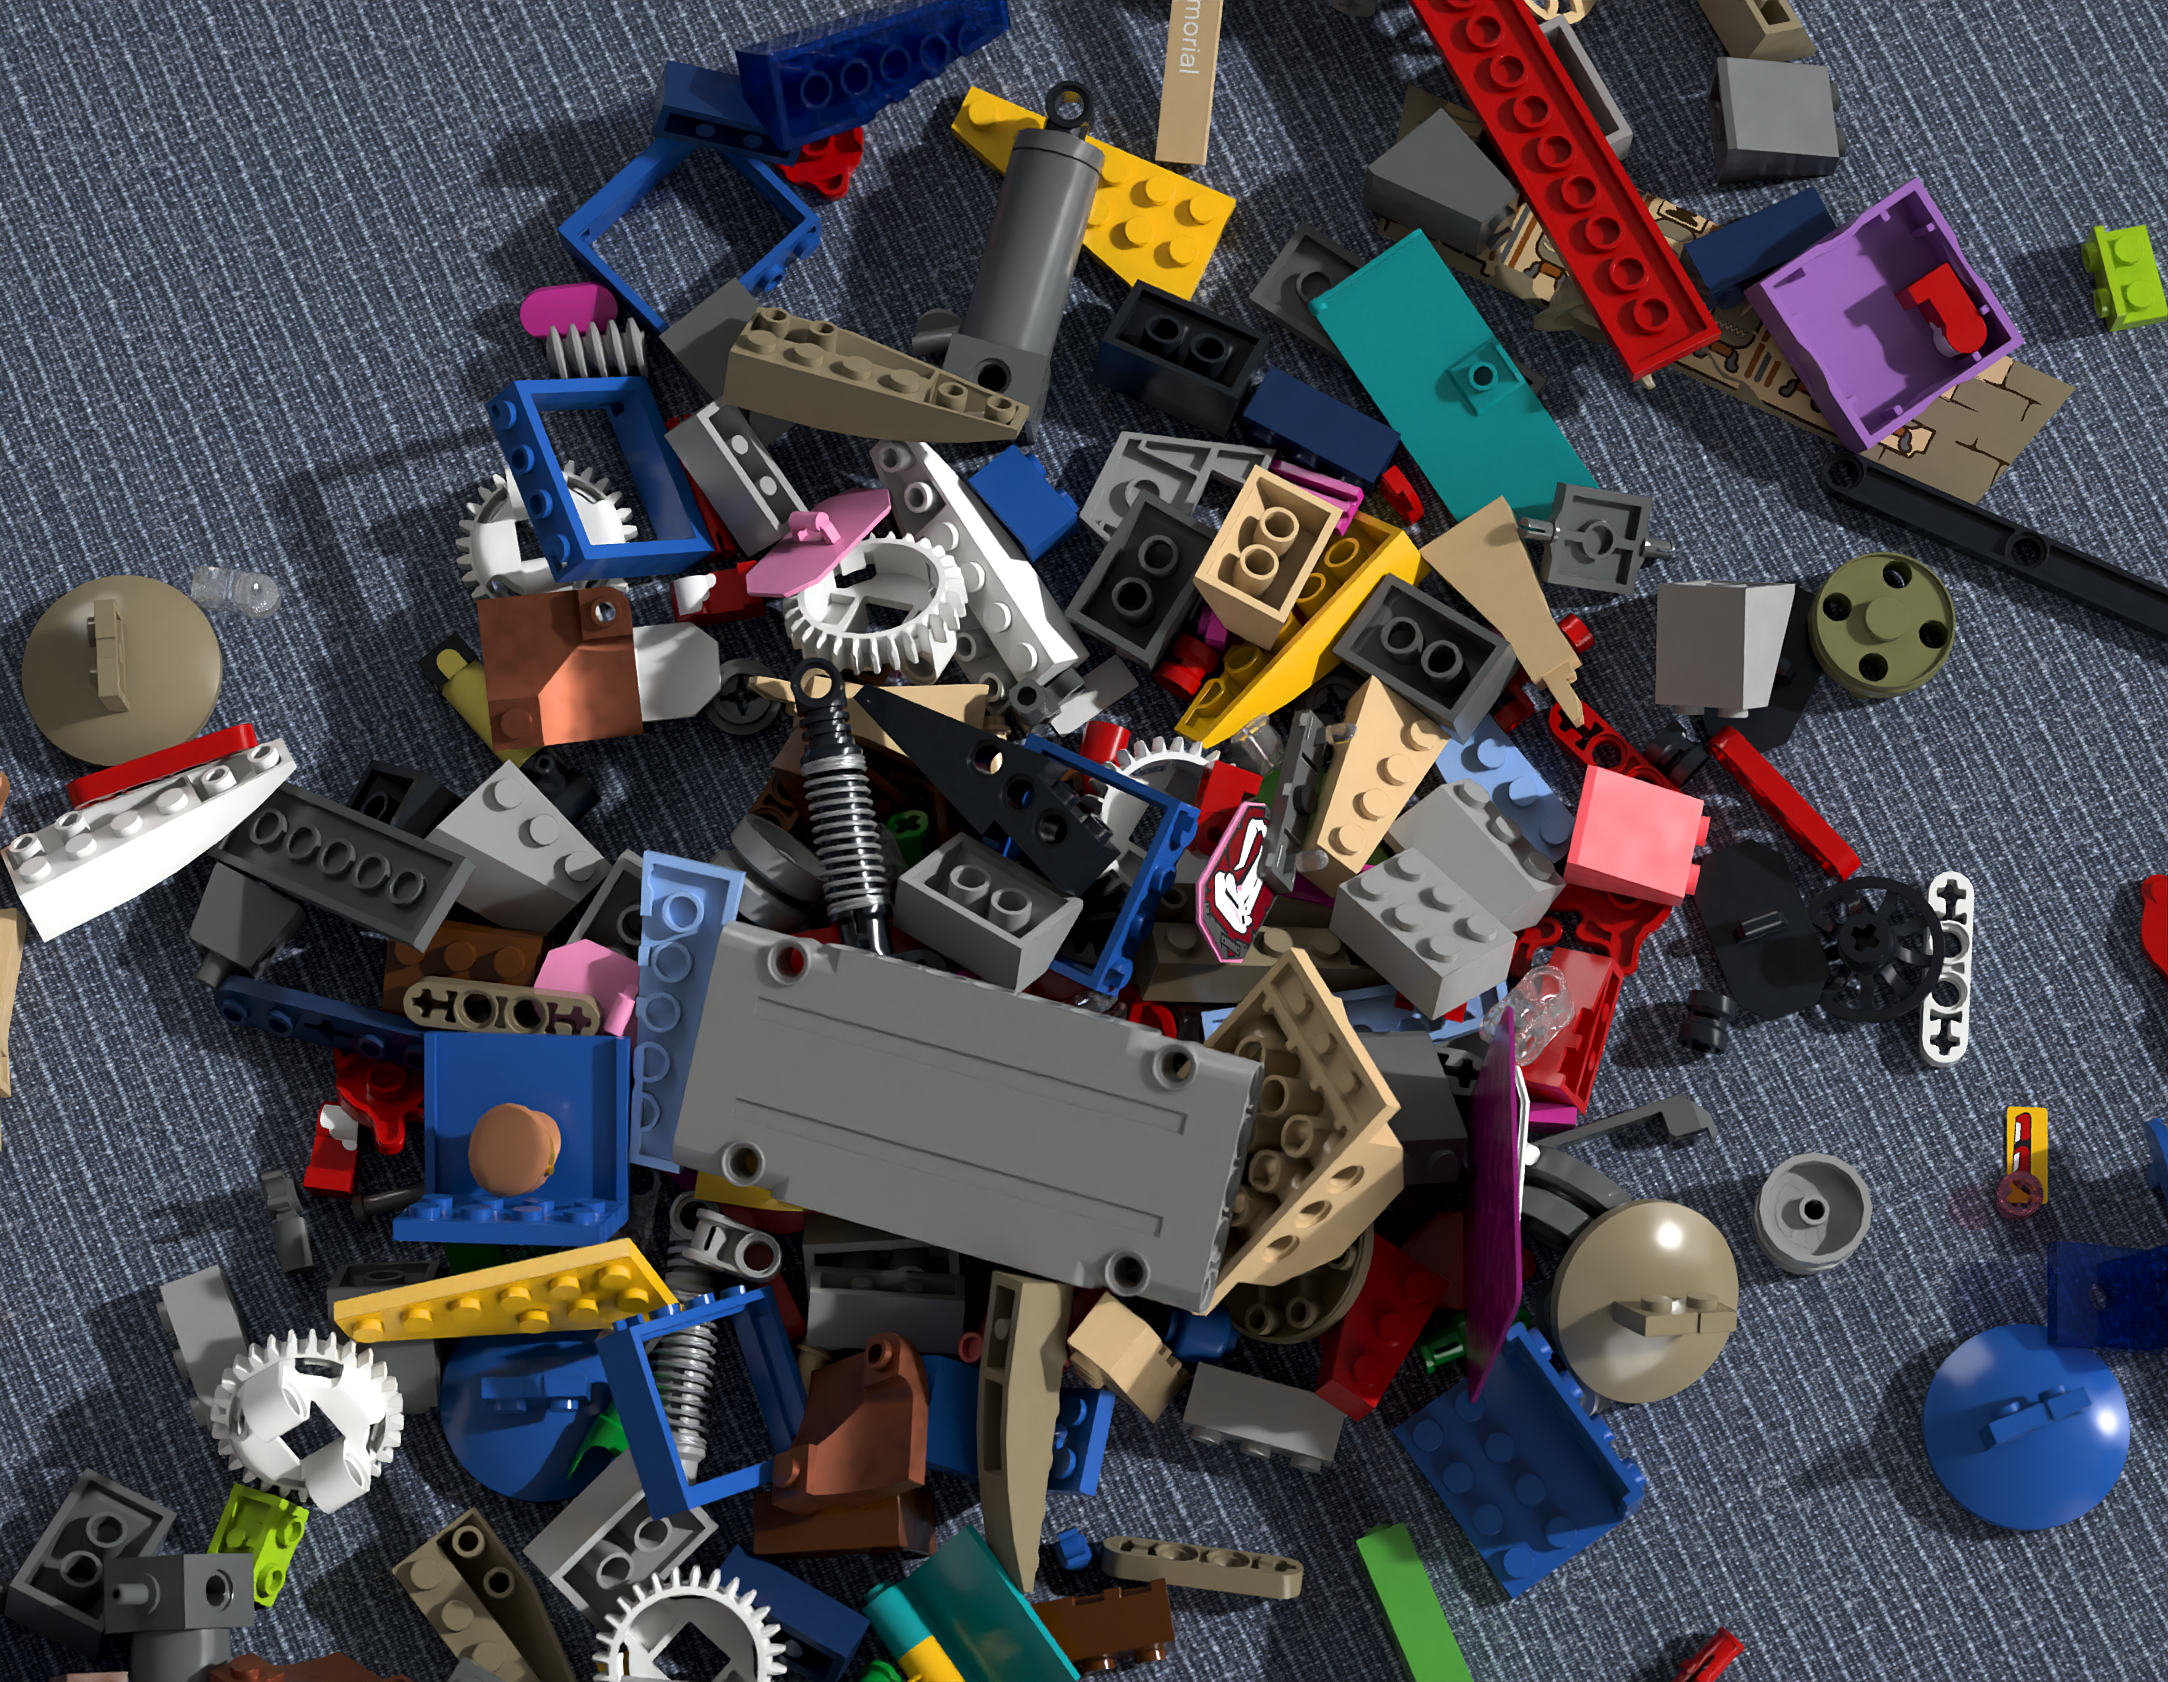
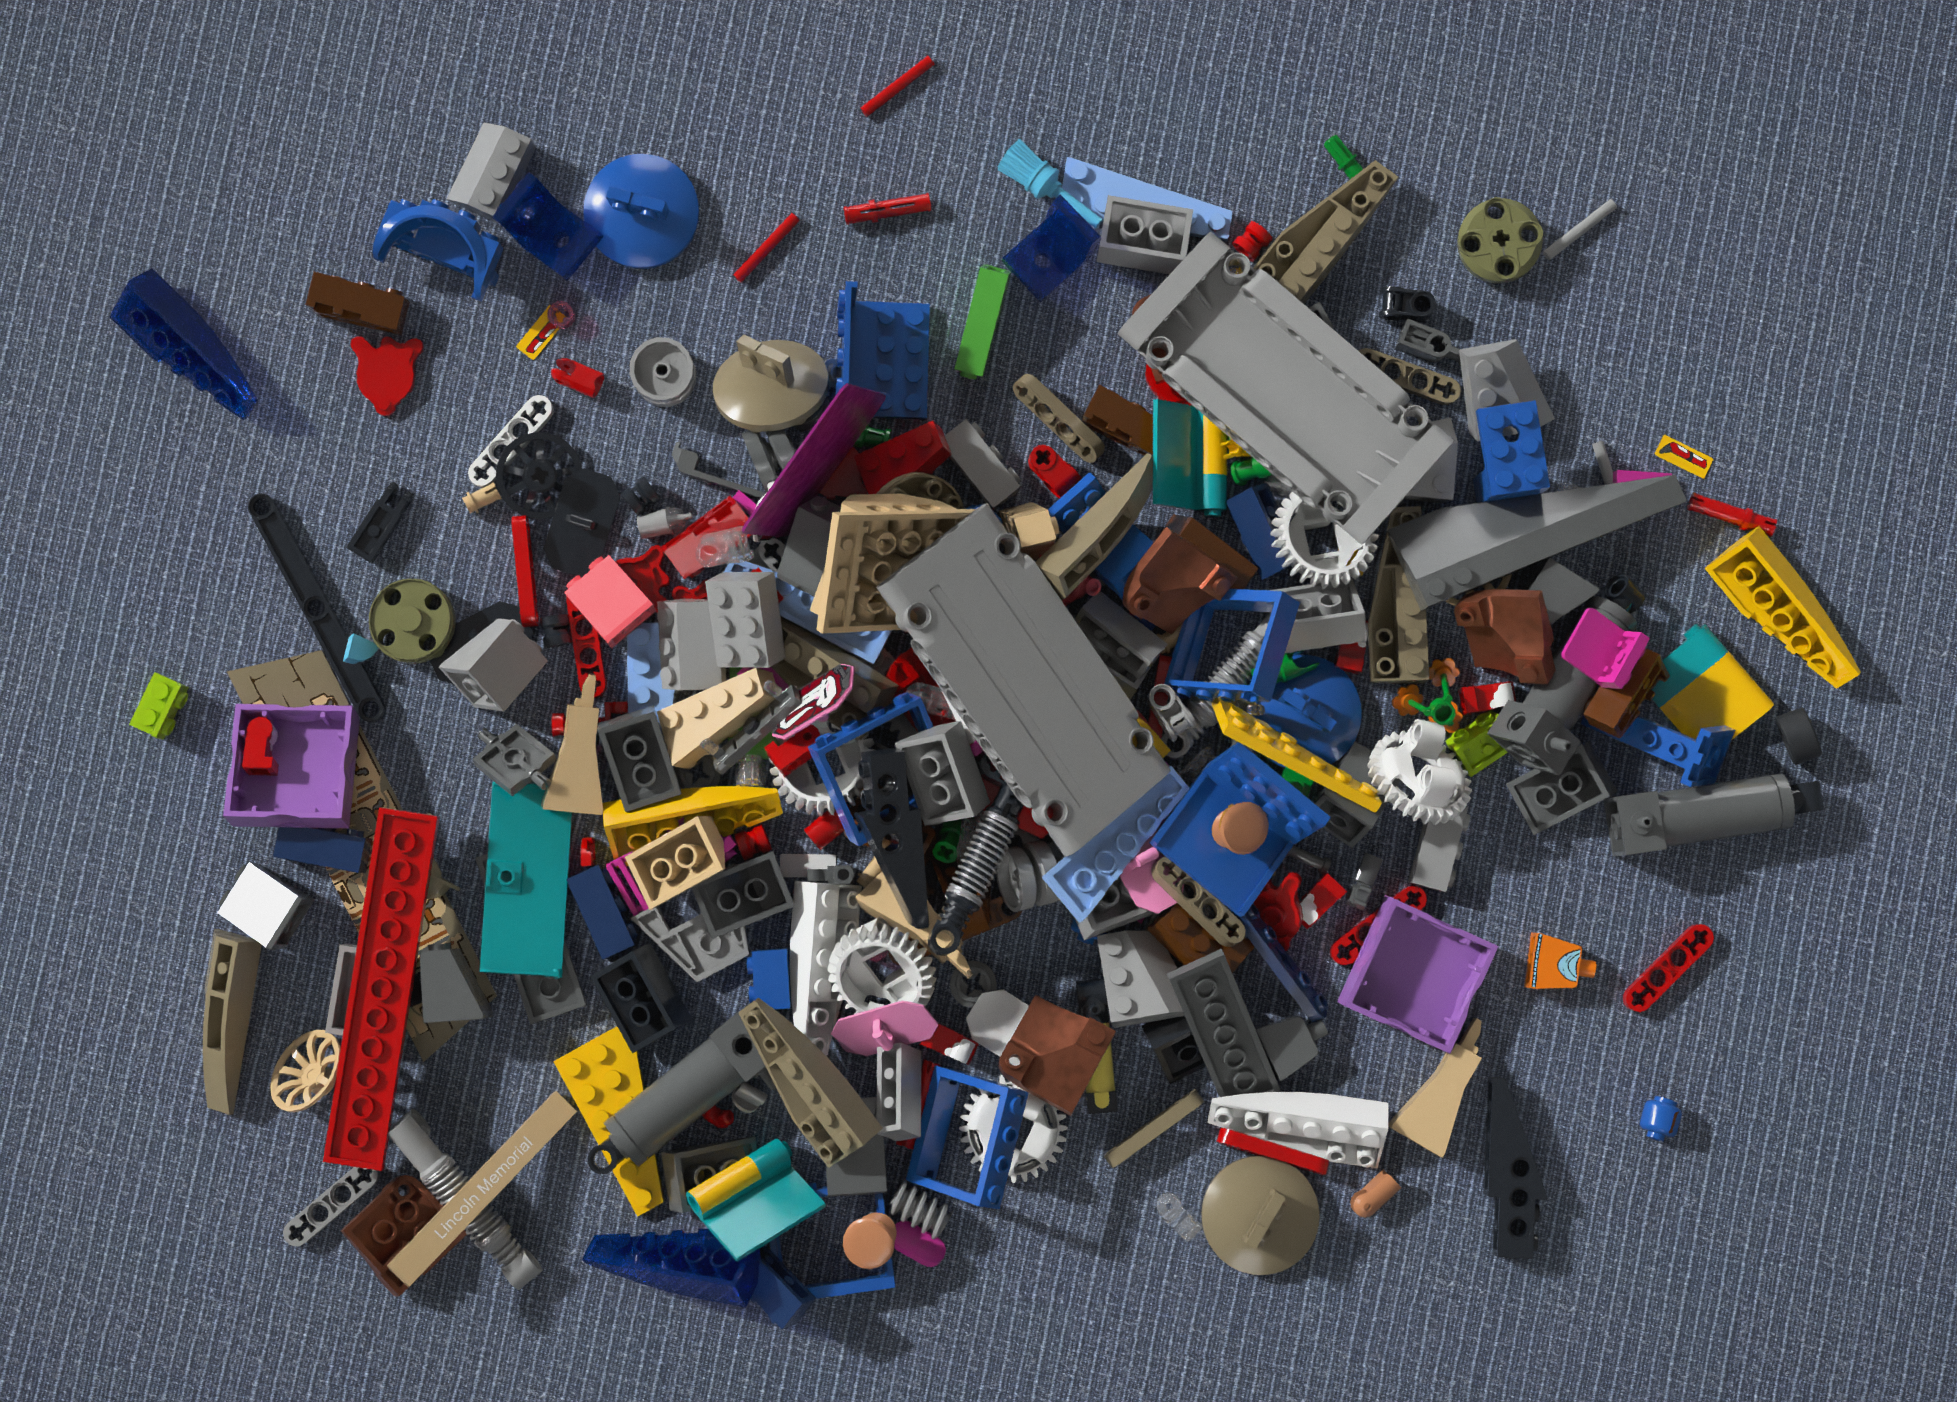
camera: 150 degrees left, 10 degrees up
blue bar [1054,1526,1092,1575] -> none
none -> medium azure tile [343,633,378,664]
none -> black hinge [346,482,414,564]
none -> tan pin [462,482,502,513]
none -> red piece [551,358,605,398]
none -> light grey piece [637,506,693,539]
none -> dark grey slope [661,1136,757,1213]
none -> teal door [686,1139,826,1262]
none -> red arm [703,1105,734,1128]
none -> red piece [733,213,800,283]
none -> nougat piece [843,1212,897,1269]
none -> red piece [1028,444,1081,499]
none -> dark tan beam [1103,1089,1204,1168]
none -> red beam [1330,886,1427,965]
none -> red leg [1334,620,1368,674]
none -> medium lavender tile [1337,895,1499,1054]
none -> orange plant [1392,658,1463,733]
none -> red leg [1458,681,1516,715]

